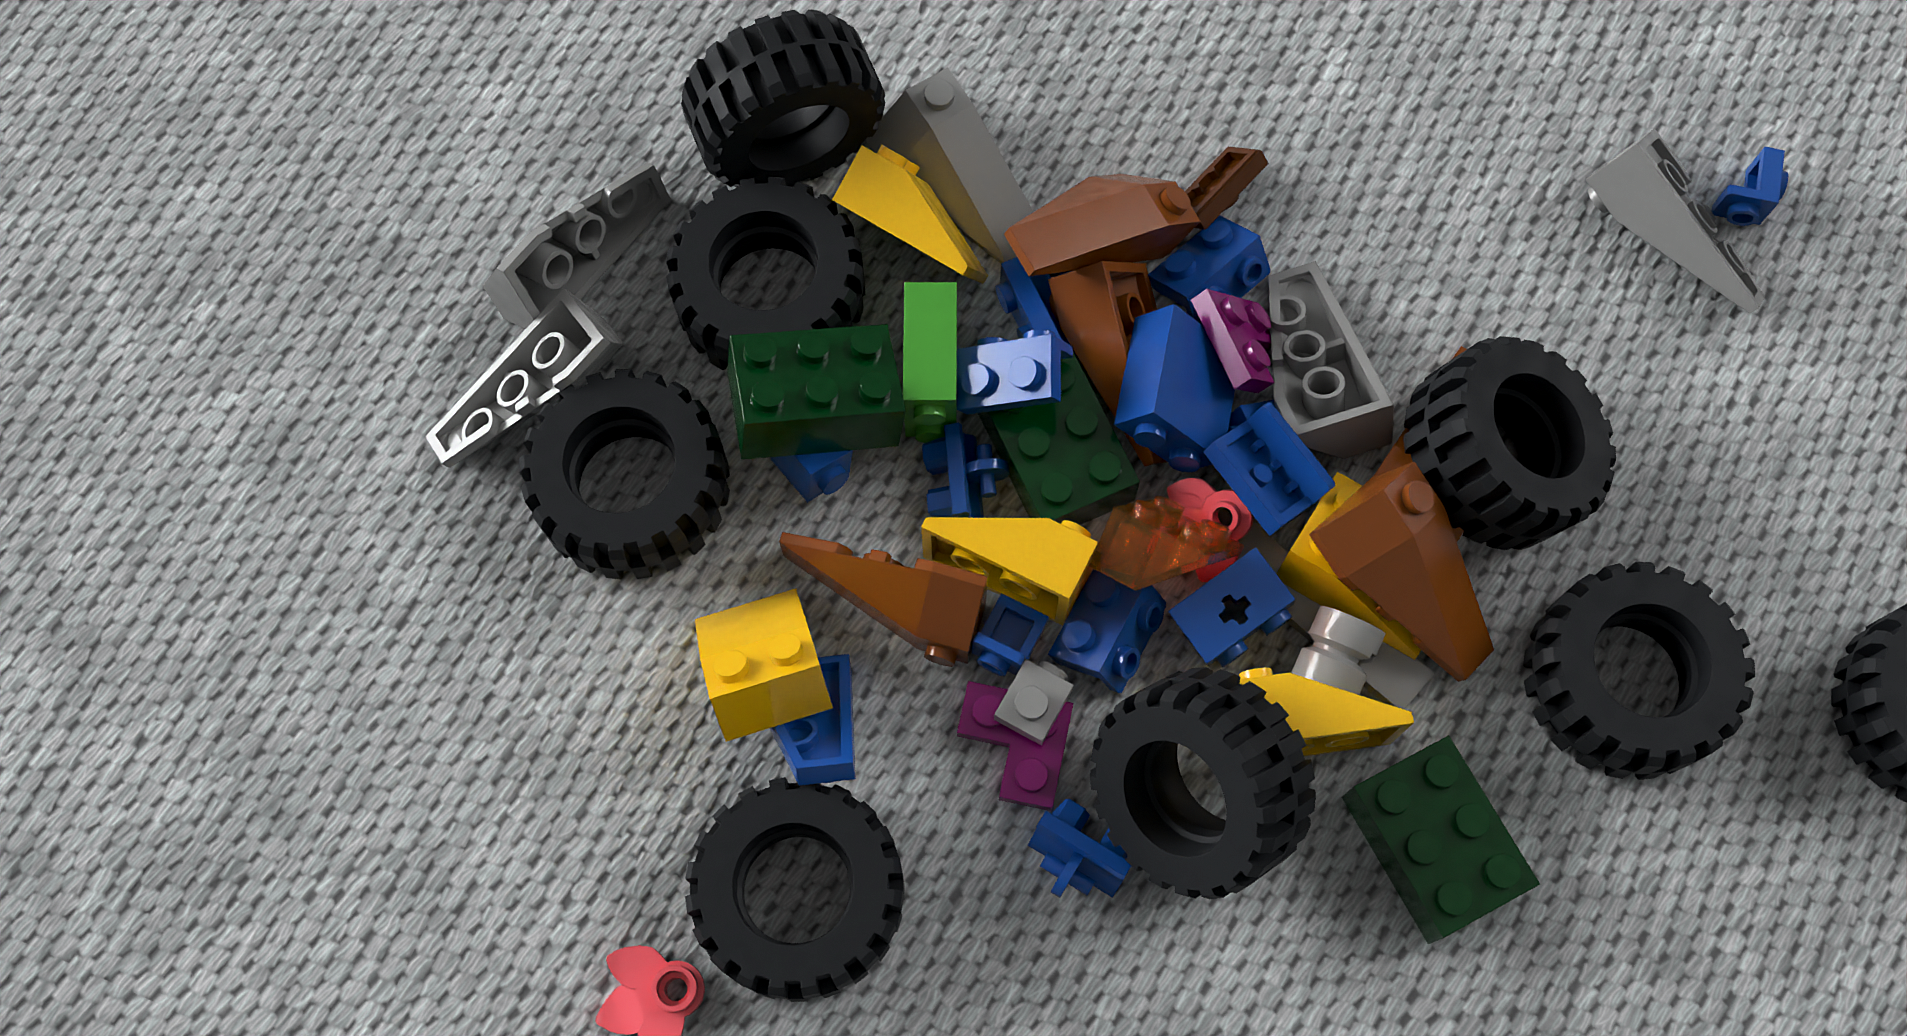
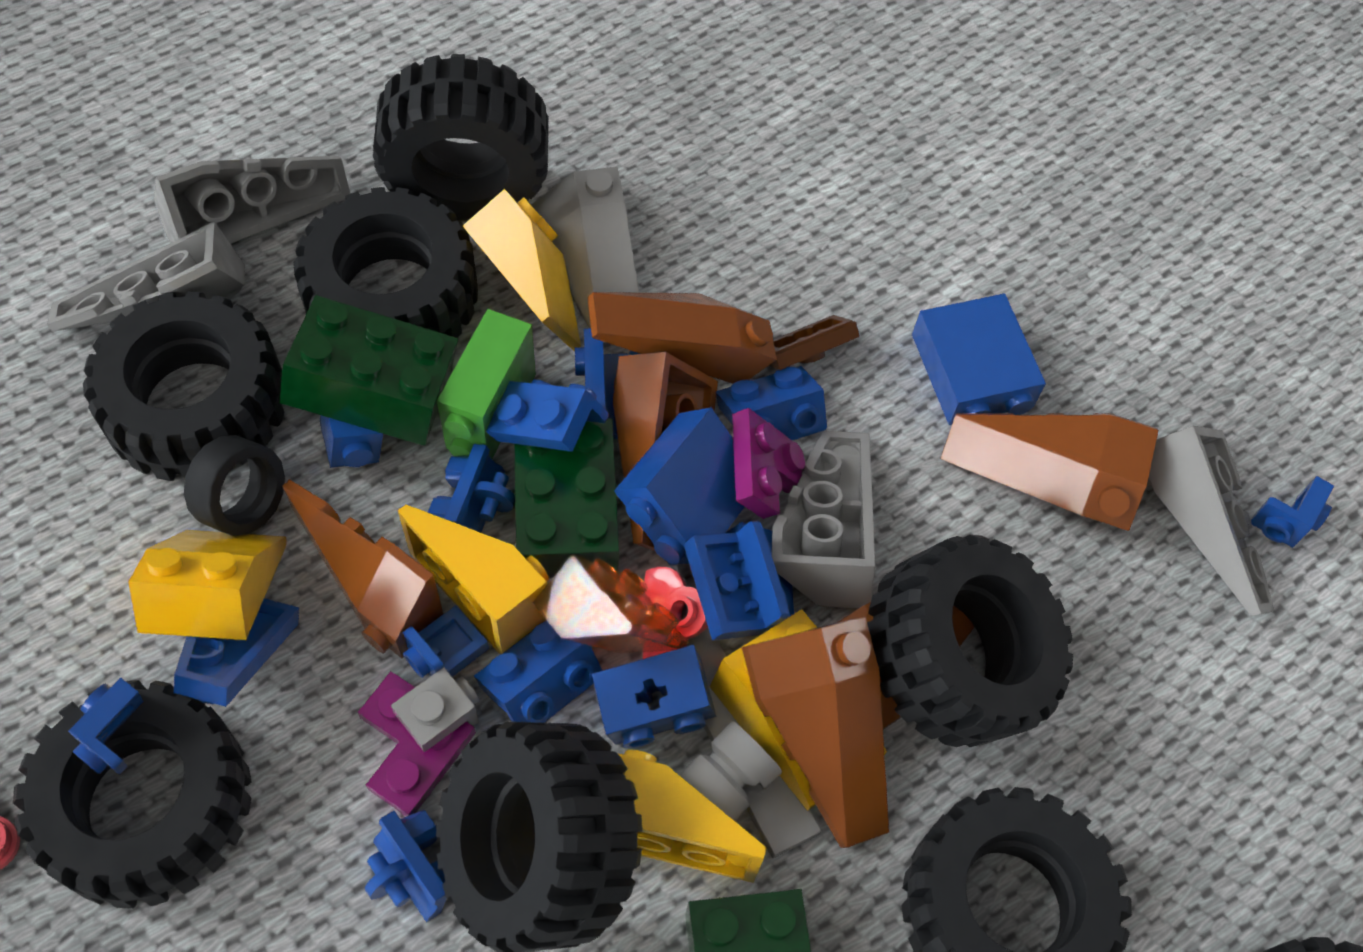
camera: 15 degrees right, 10 degrees down
none -> blue bracket [68,677,144,775]
none -> black tyre [184,435,285,536]
none -> blue brick [912,293,1046,425]
none -> dark orange wedge [940,413,1159,531]

